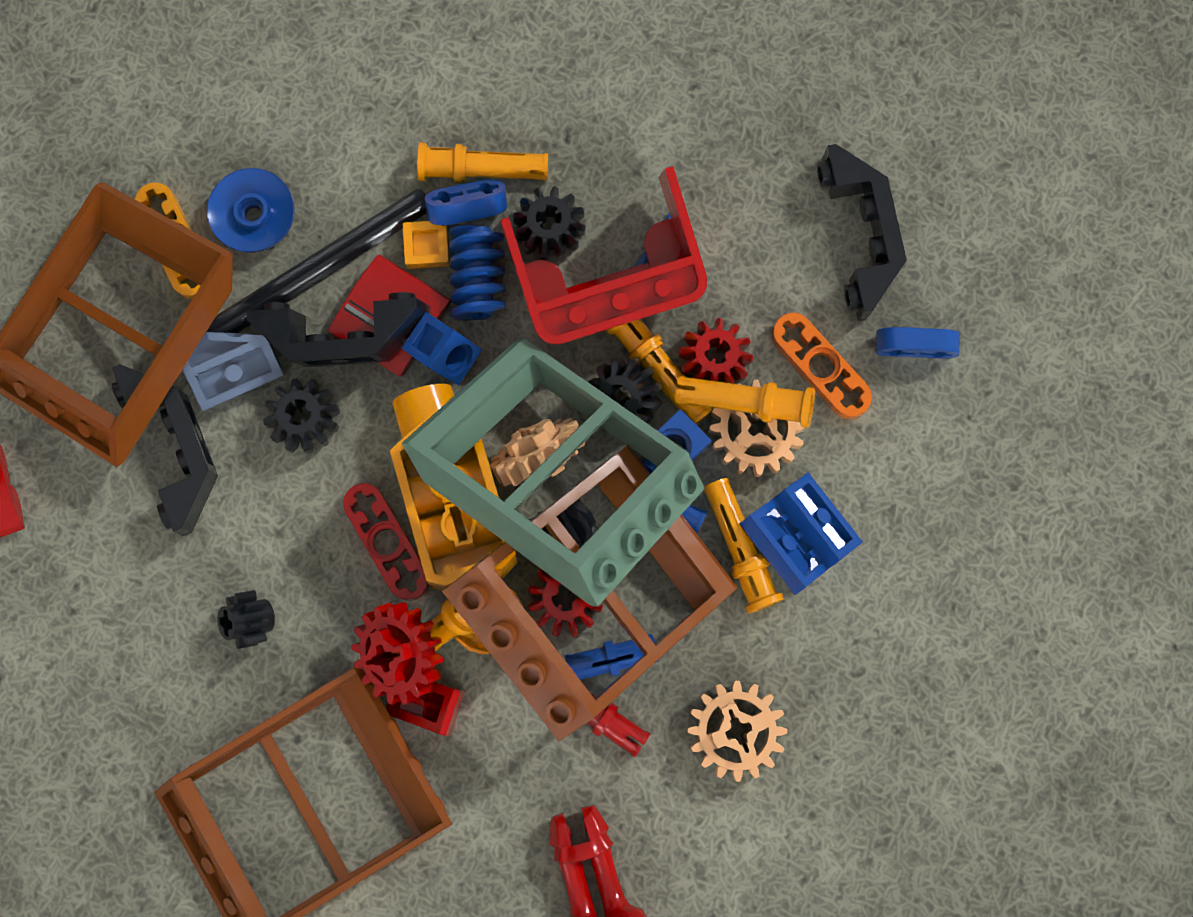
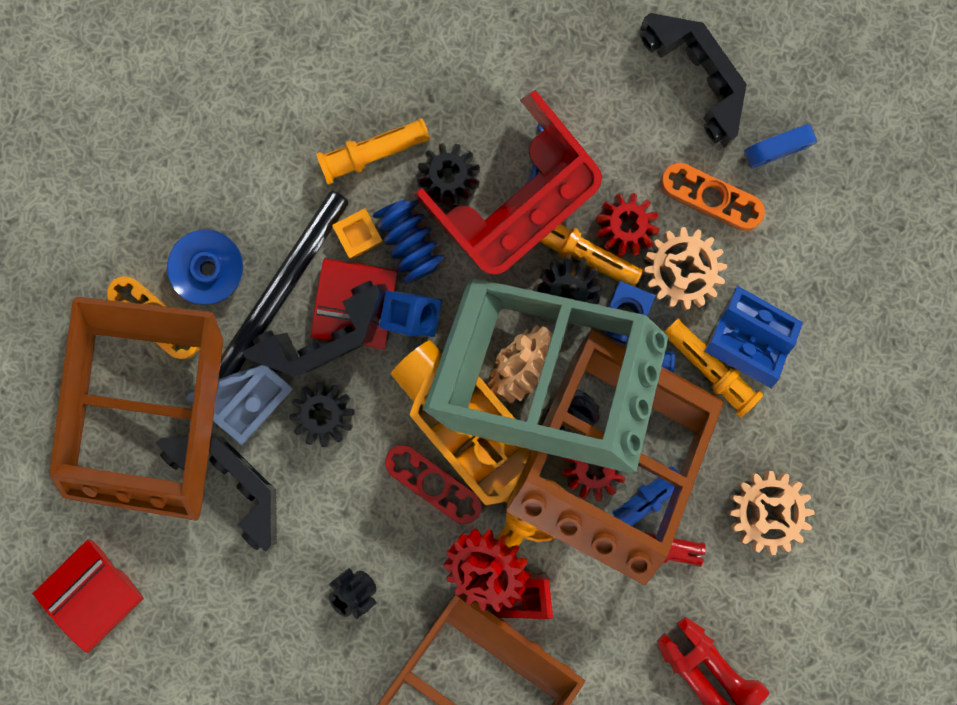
camera: 20 degrees left, 5 degrees up
blue beam [425,179,508,226] -> none
light orange pin [675,376,815,428] -> none

